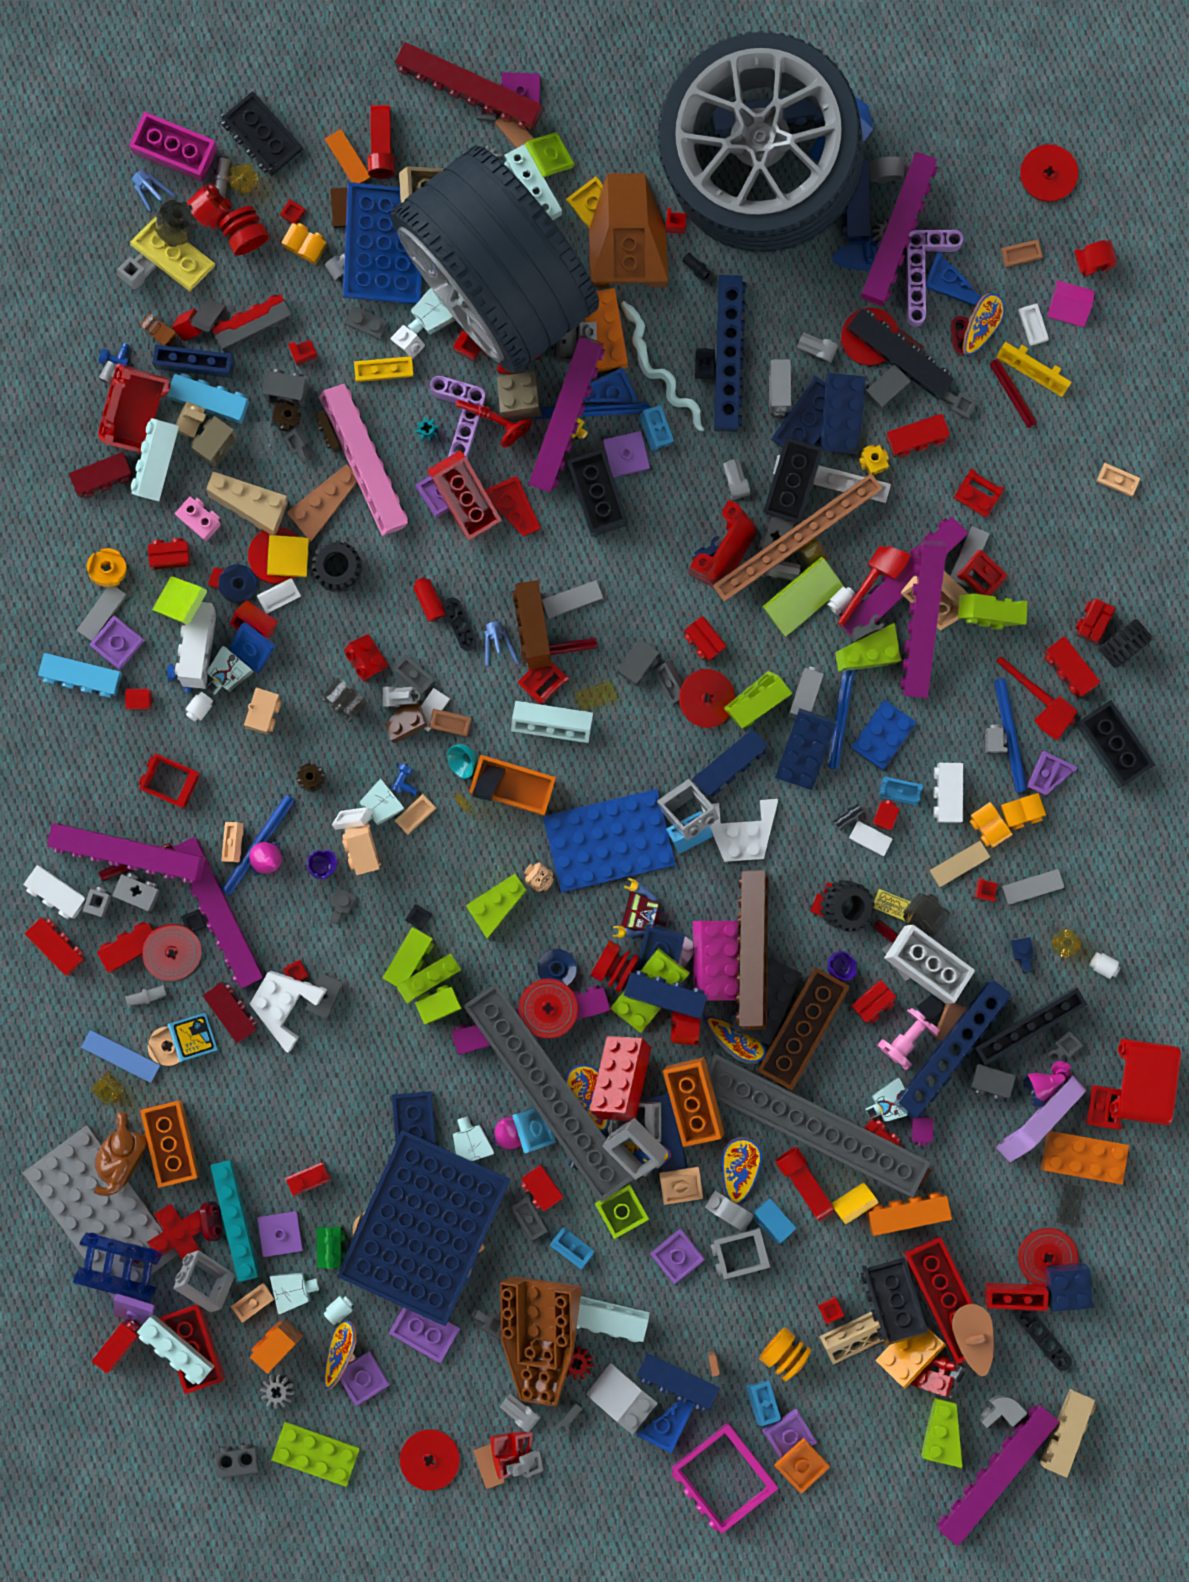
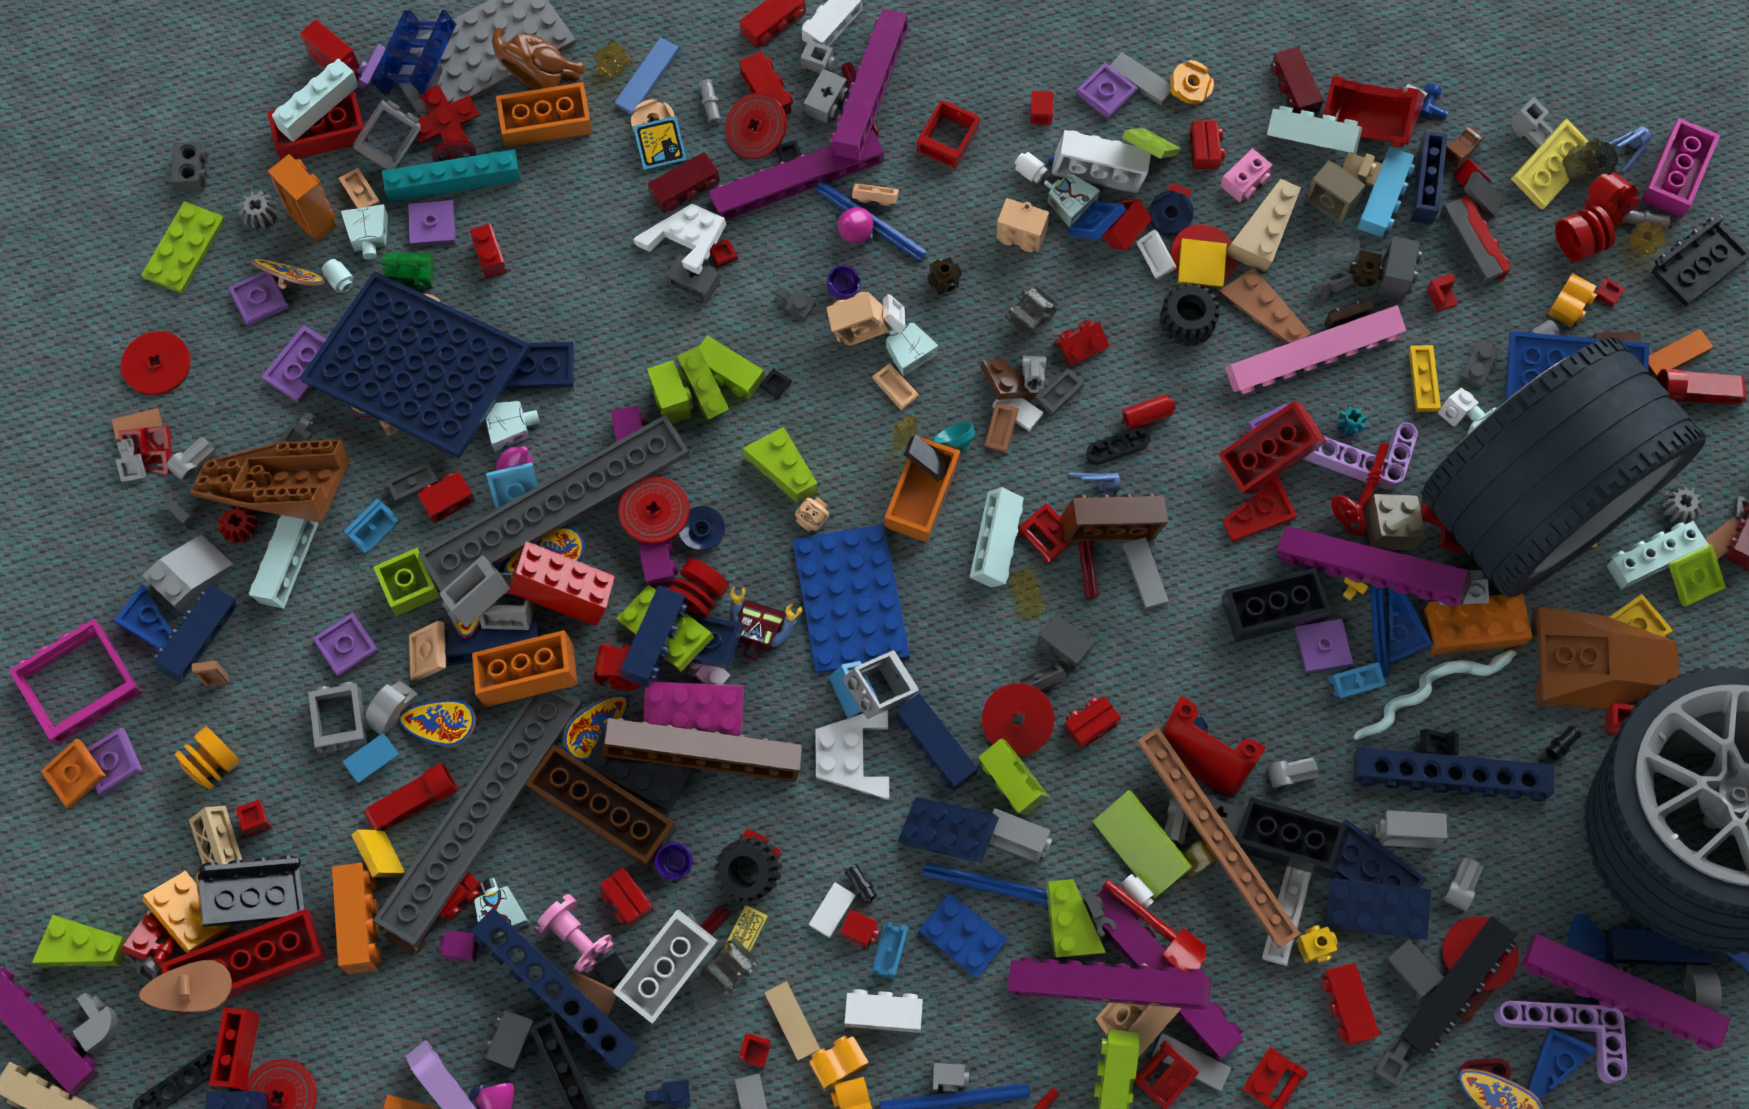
camera: 90 degrees right, 15 degrees down
medium azure brick [38,653,122,698] -> none
blue piece [390,763,418,796] -> none
dark azure hinge [746,1381,781,1426] -> none

